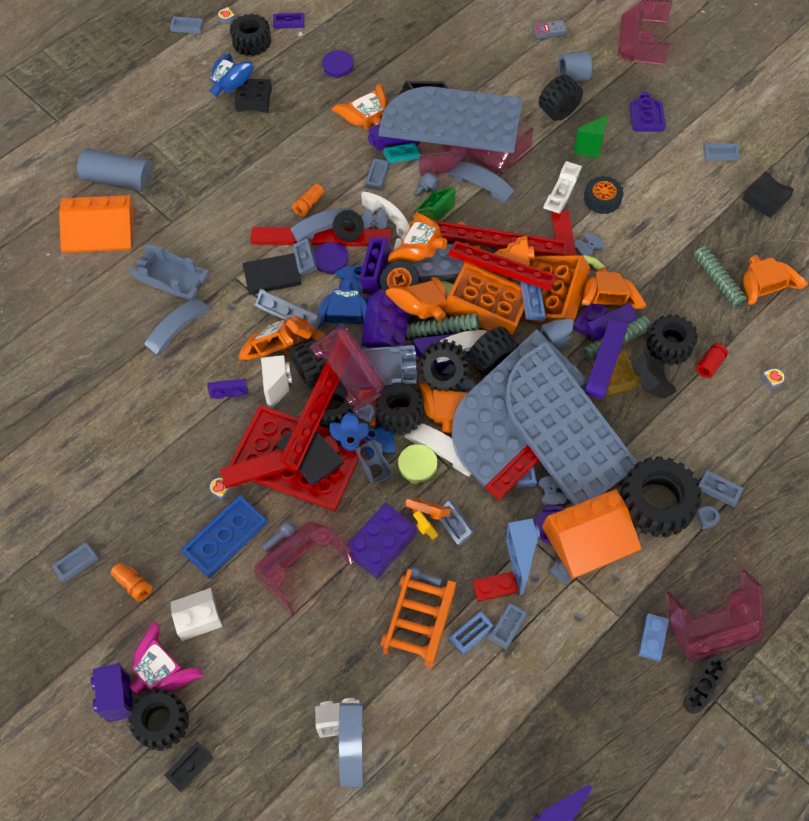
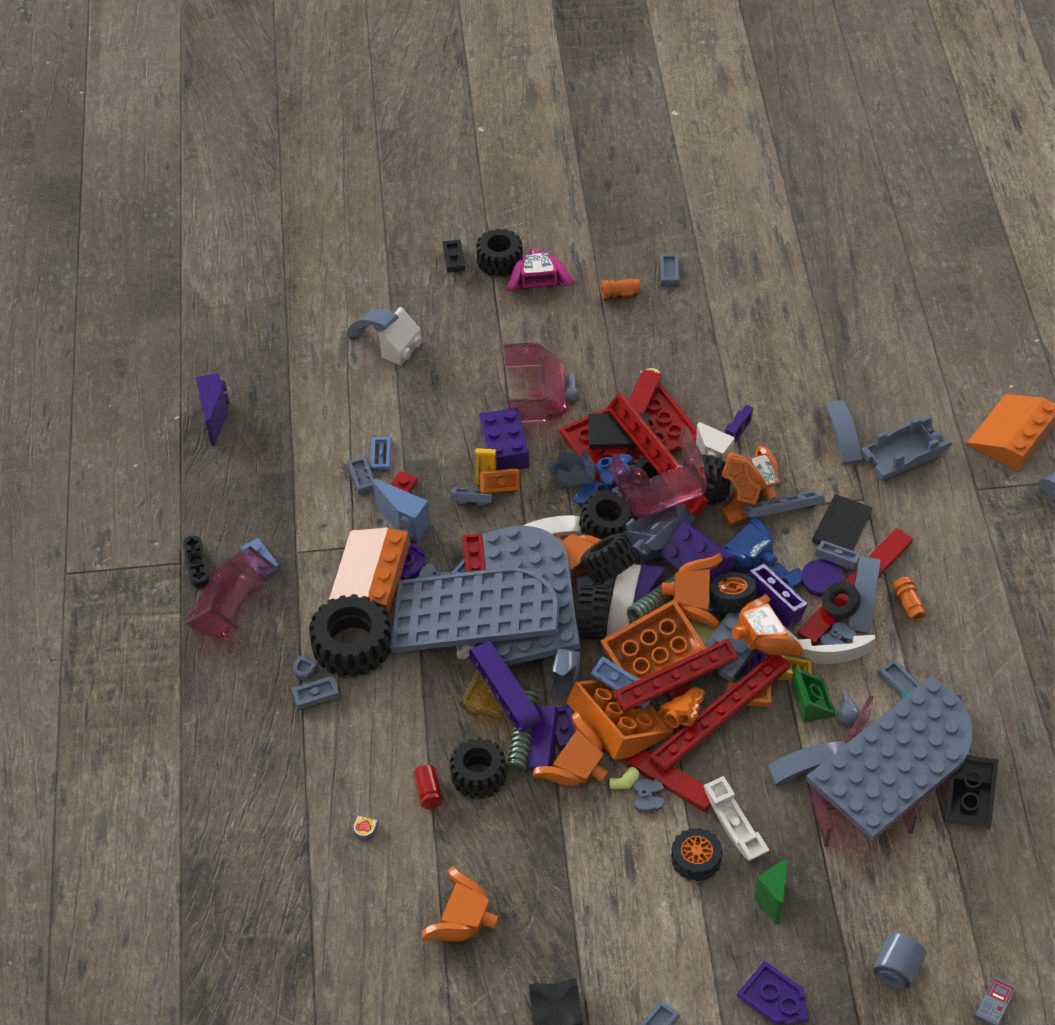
camera: 130 degrees right, 10 degrees down
dark purple brick [90,663,134,723] -> none
white slope [171,588,223,641] -> none
blue tile [181,495,268,579] -> none
orange torso [331,83,388,129] -> none
orange fence [381,569,456,668] -> none
yellowish green tile [398,444,437,484] -> none
sand blue bar [406,566,444,587] -> none
black tyre [538,74,583,121] -> none
black brick [631,352,677,399] -> none
sand green piece [694,246,747,308] -> none

